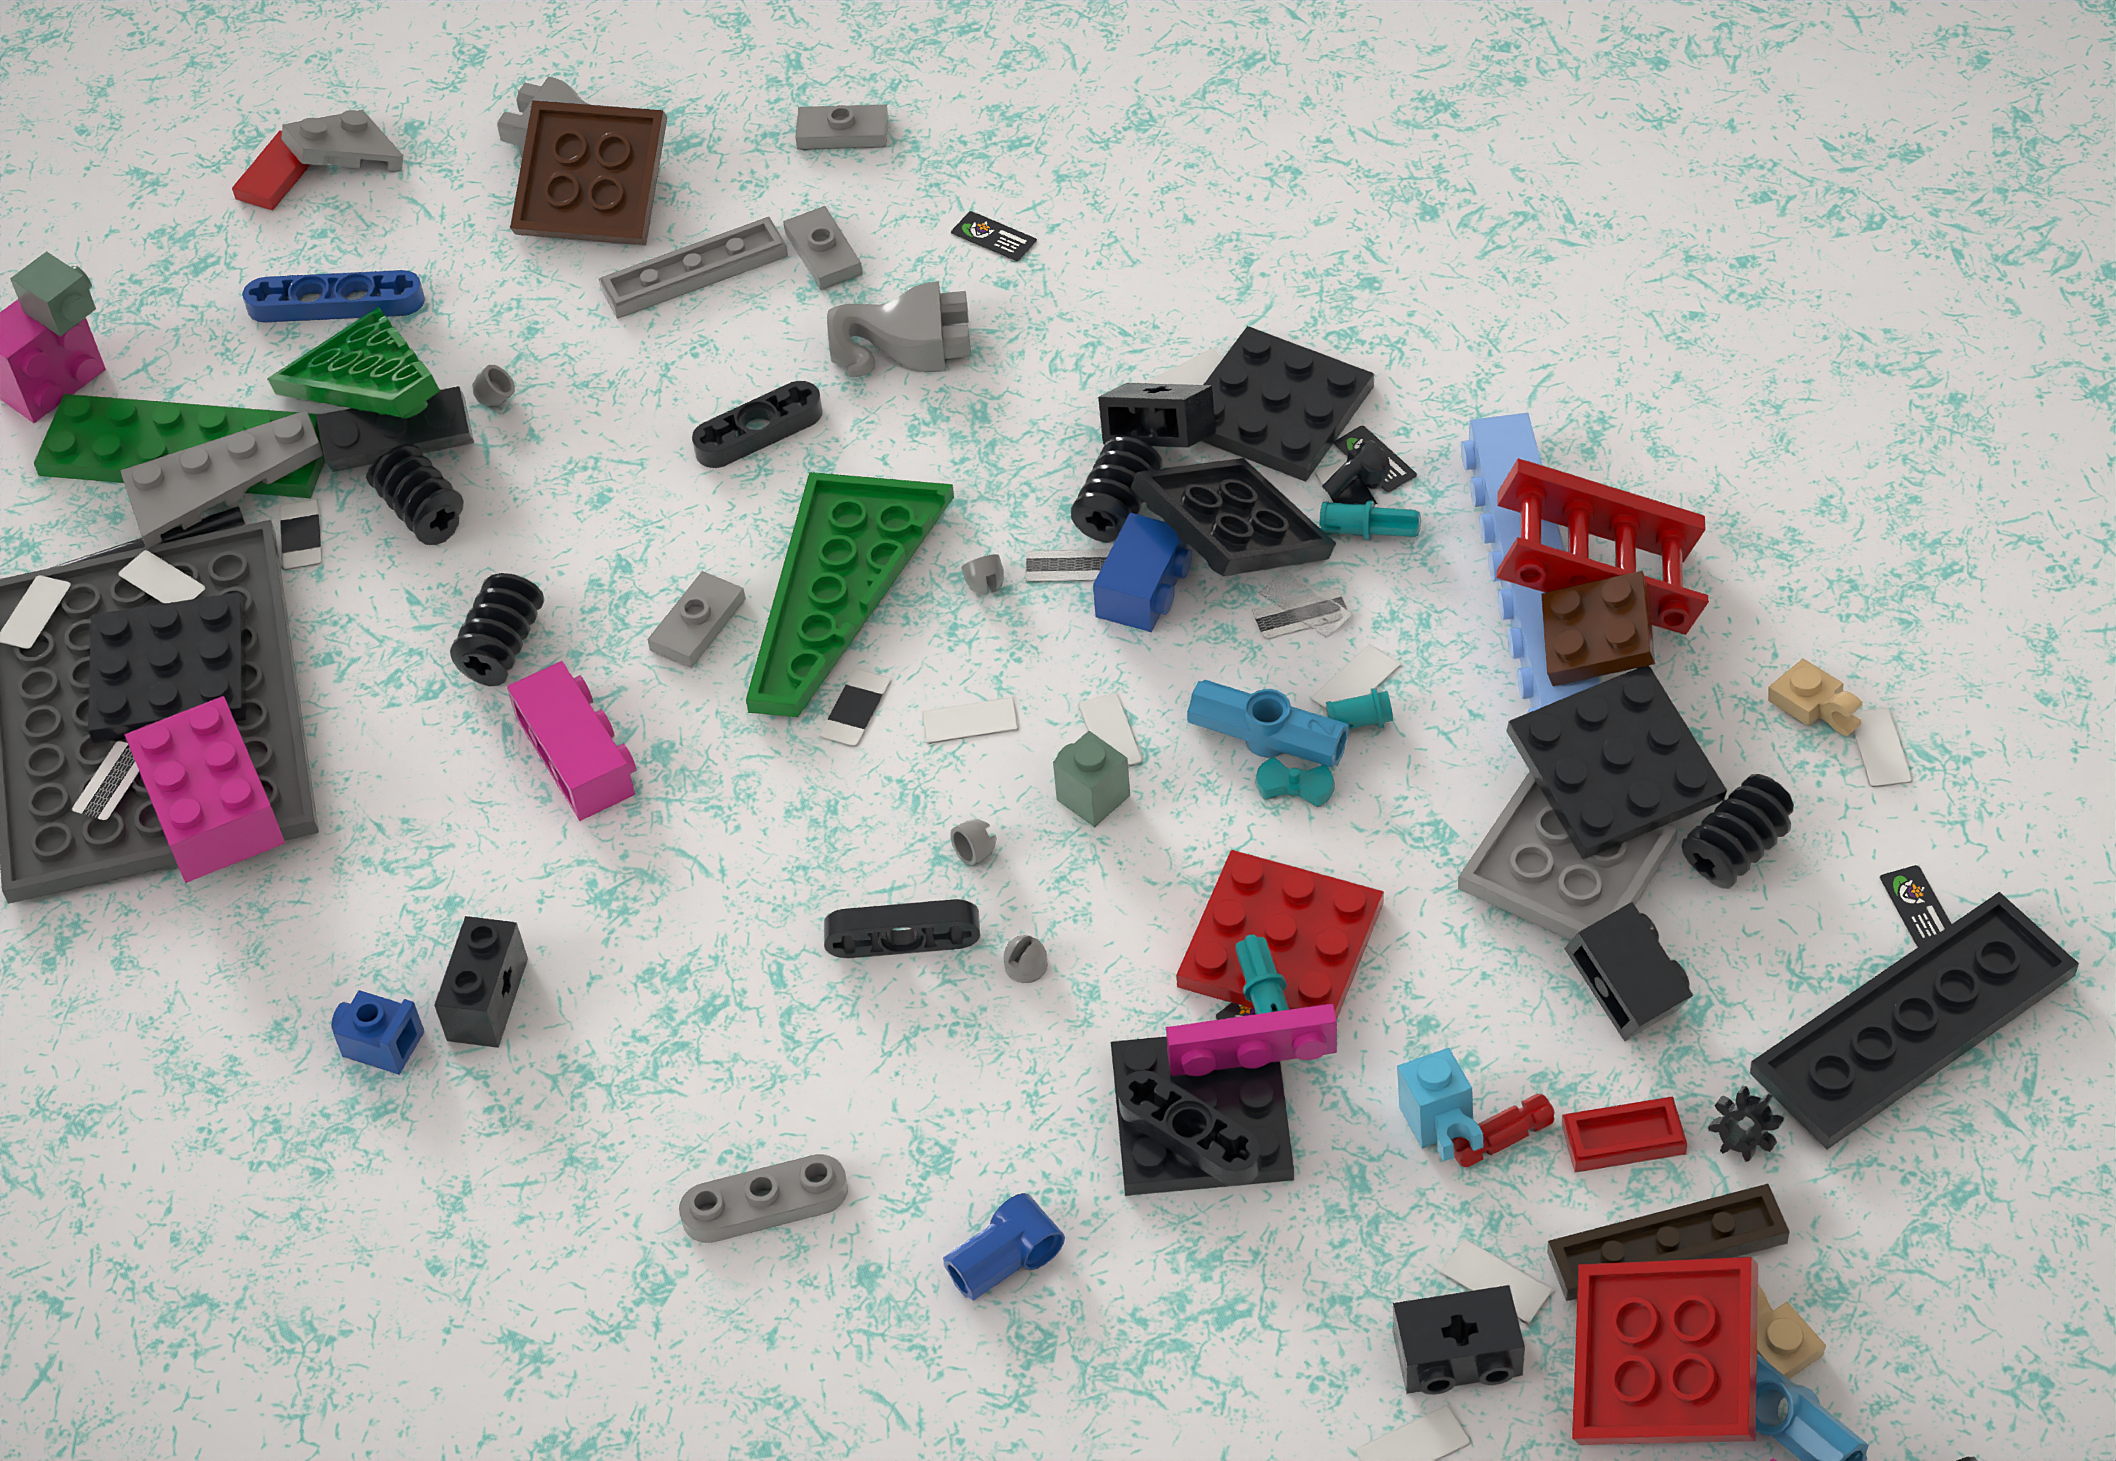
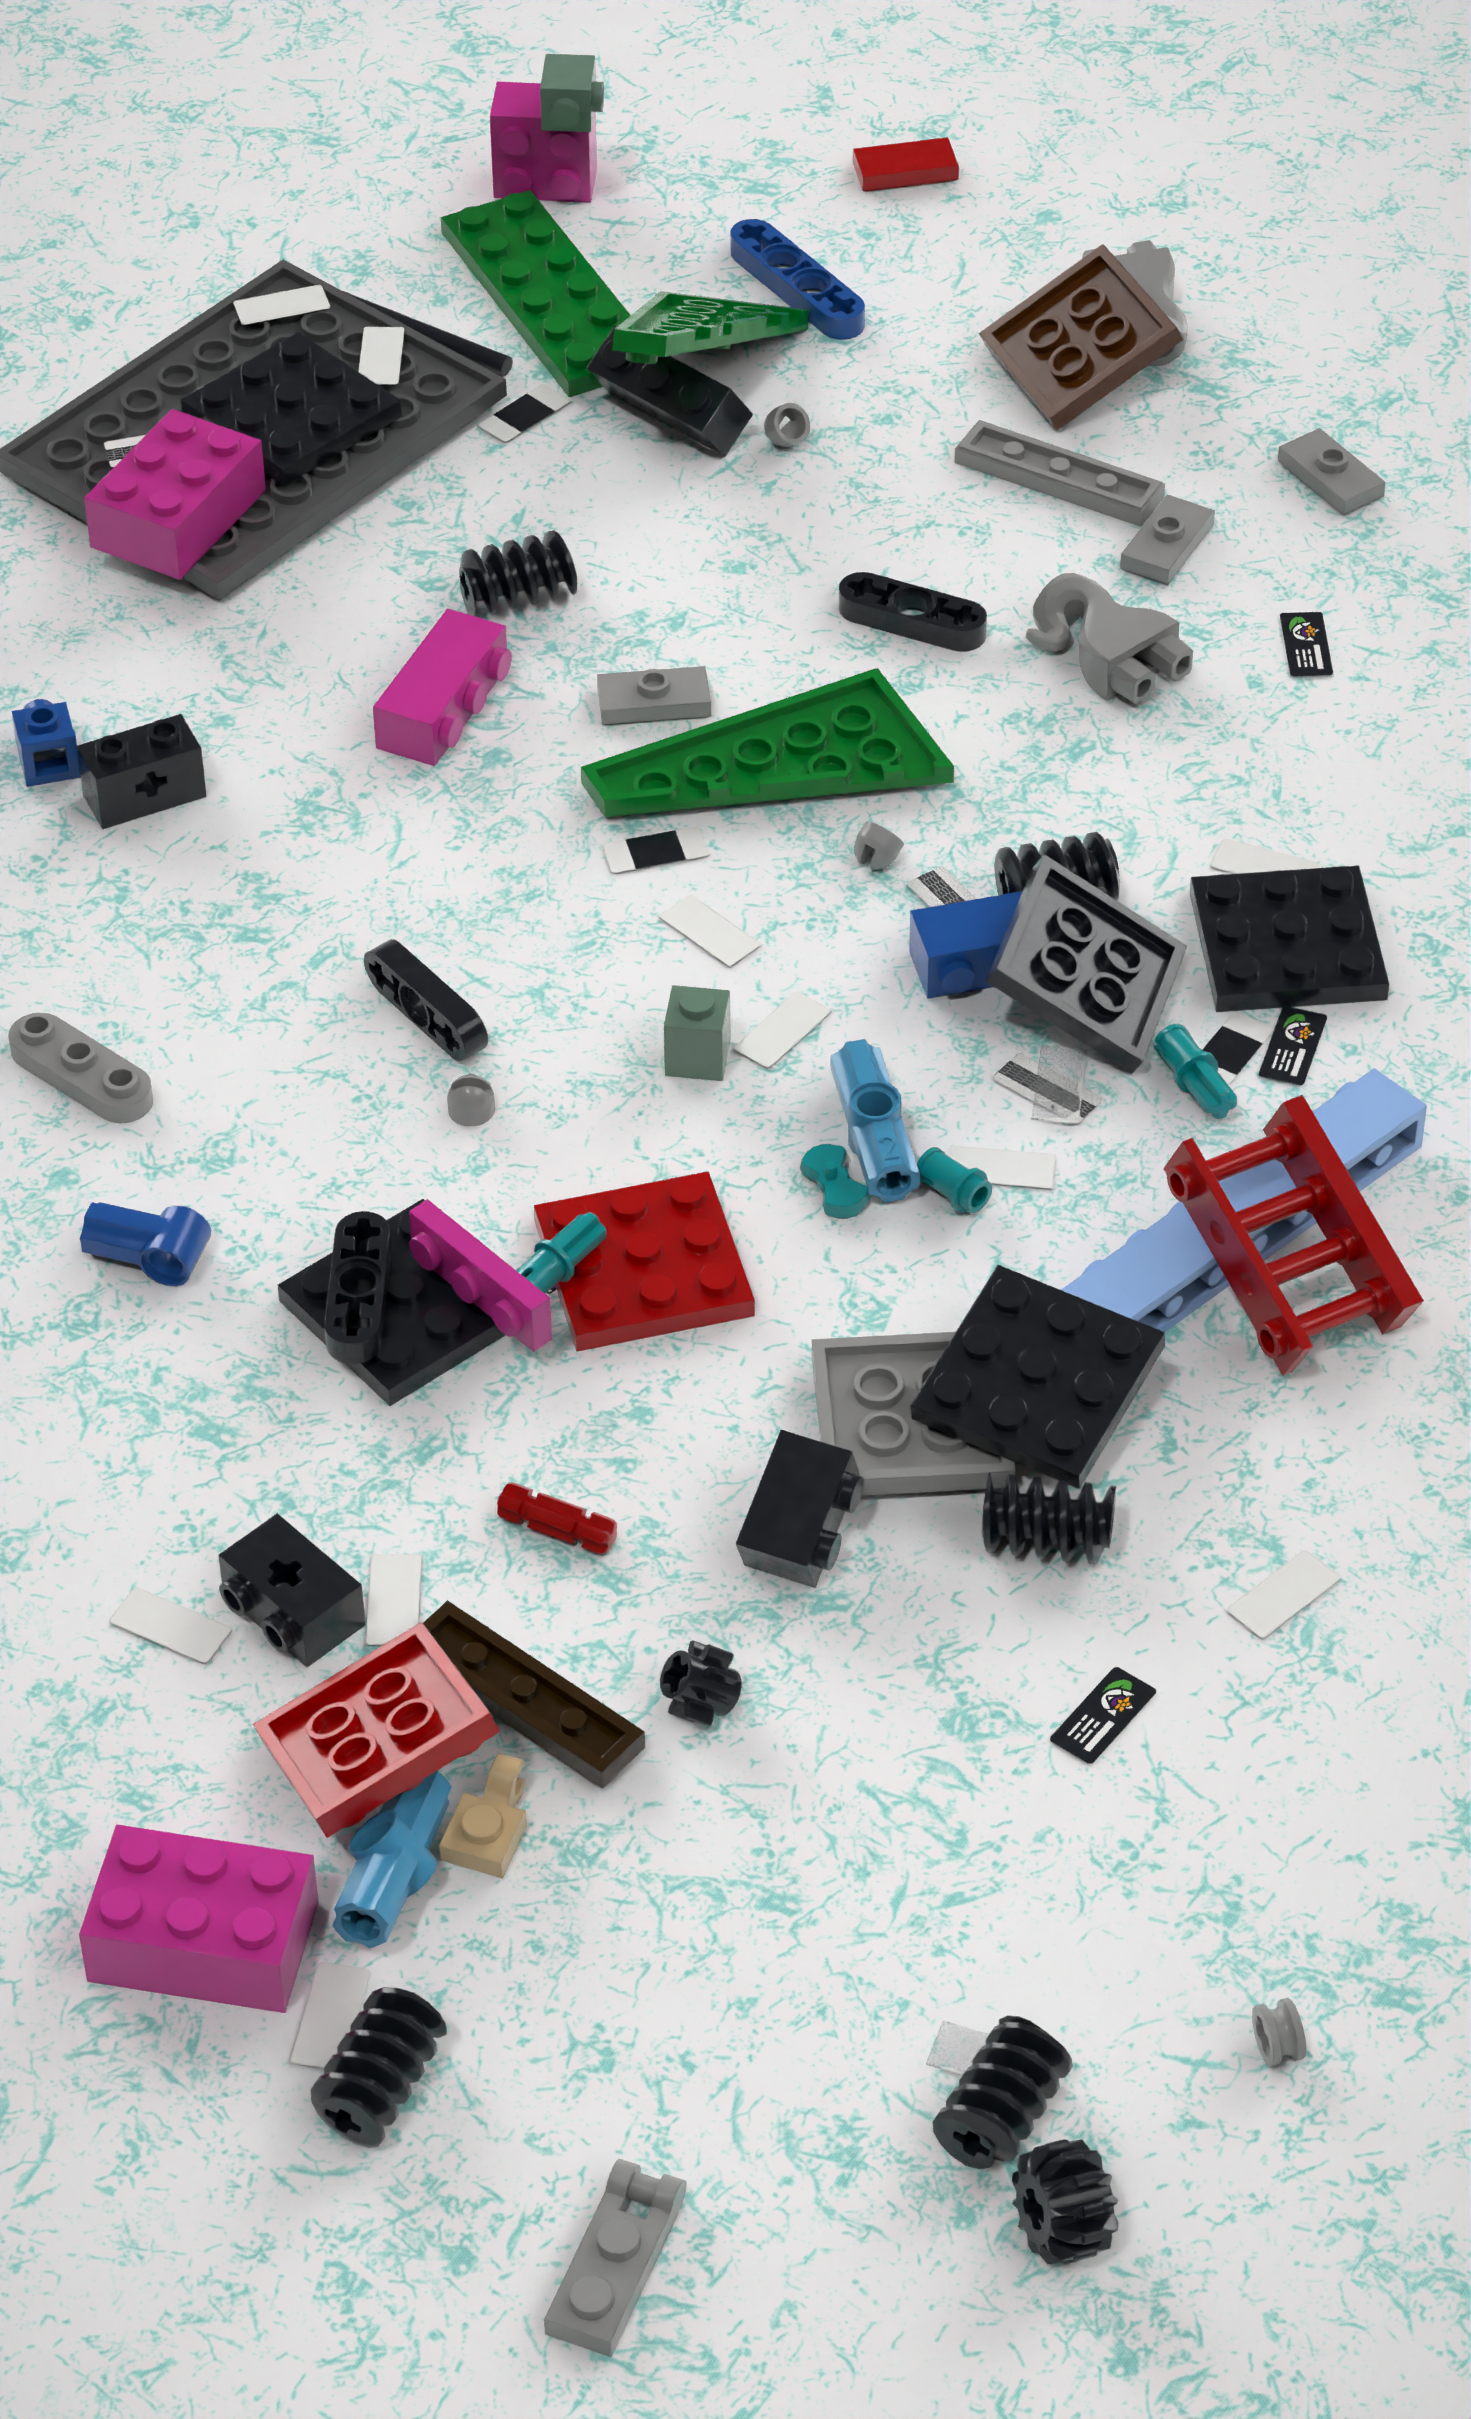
camera: 50 degrees right, 5 degrees down
light grey wing [120,410,323,549] -> none
light grey wing [281,110,403,172] -> none
black piece [366,444,464,545] -> none
light grey hinge [950,819,997,866] -> none
black brick [1098,383,1216,448] -> none
black plate [1322,440,1390,500] -> none
medium azure brick [1397,1048,1483,1161] -> none
reddish brown plate [1541,571,1655,686] -> none
red tile [1561,1096,1687,1173] -> none
black plate [1750,892,2079,1150] -> none
tan plate [1768,659,1862,736] -> none

